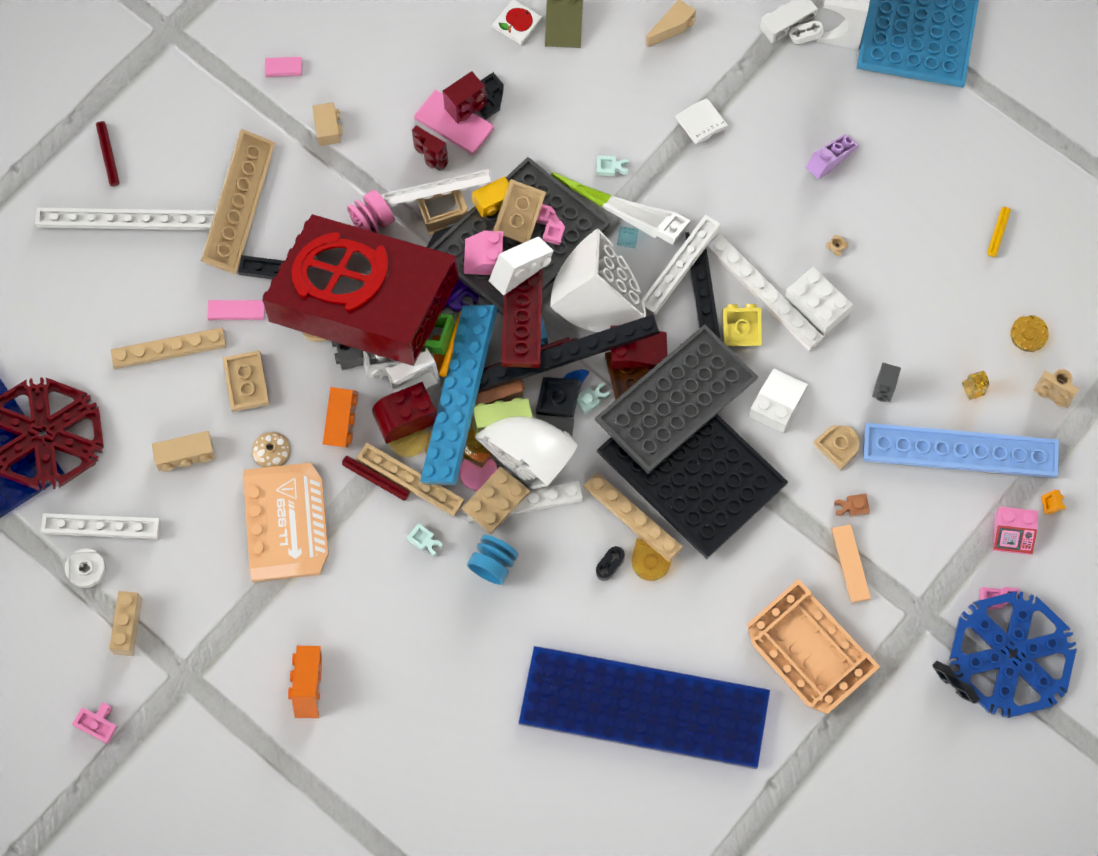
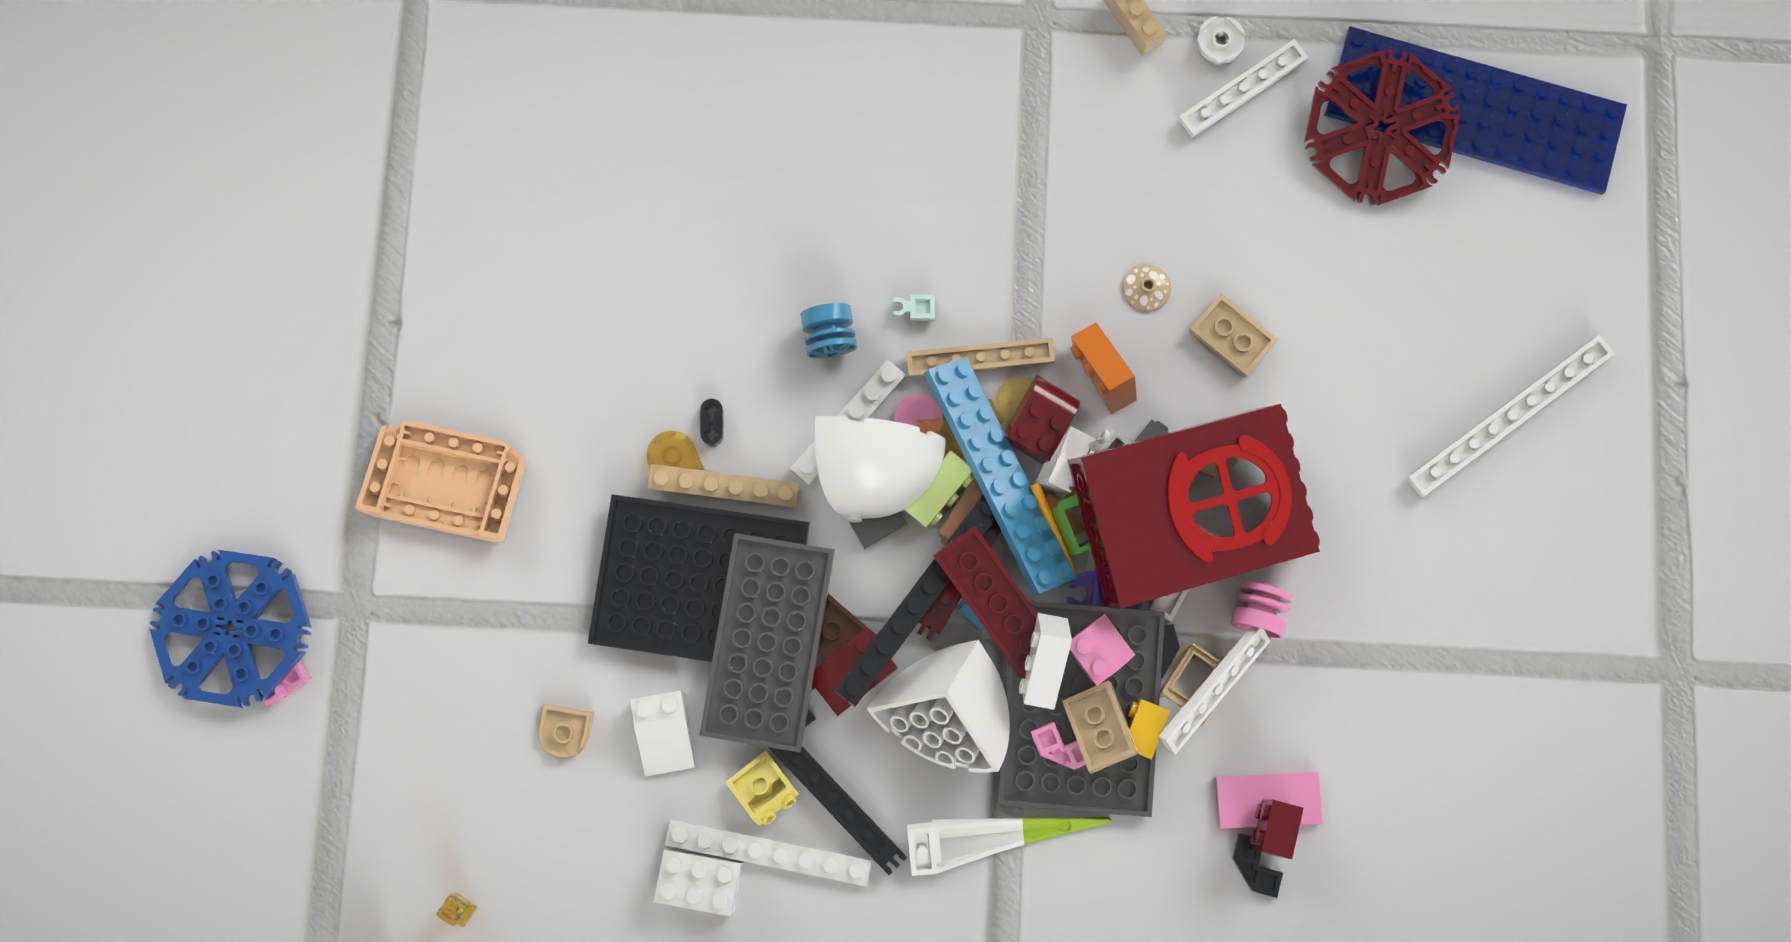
camera: 140 degrees right, 10 degrees up
dark red axle [96,121,120,187] -> none
tan plate [111,327,226,369] -> none
tan brick [152,431,215,472] -> none
tan plate [200,129,275,275] -> none
bright pink tile [207,300,265,320] -> none
black plate [238,255,284,279] -> none
light nougat slope [243,462,329,582] -> none
bright pink tile [265,57,302,77] -> none
orange wedge [288,645,322,718] -> none
tan brick [312,102,343,146] -> none
dark red axle [342,456,410,501] -> none
dark red plate [412,125,449,171] -> none
tan plate [462,466,530,534] -> none
clear blue plate [519,646,770,770] -> none
black plate [535,377,581,418] -> none
blue tile [564,369,589,388] -> none
light aqua plate [577,383,610,414] -> none
light aqua plate [597,156,629,176] -> none
clear light blue tile [617,226,639,248] -> none
white plate [641,215,721,315] -> none
light nougat tile [831,524,871,603] -> none
nougat plate [834,494,870,517] -> none
light blue plate [863,423,1059,478] -> none
dark grey brick [872,362,901,402] -> none
black tile [932,661,980,704] -> none
bright pink slope [993,507,1038,555] -> none
light orange tile [1041,490,1066,515] -> none

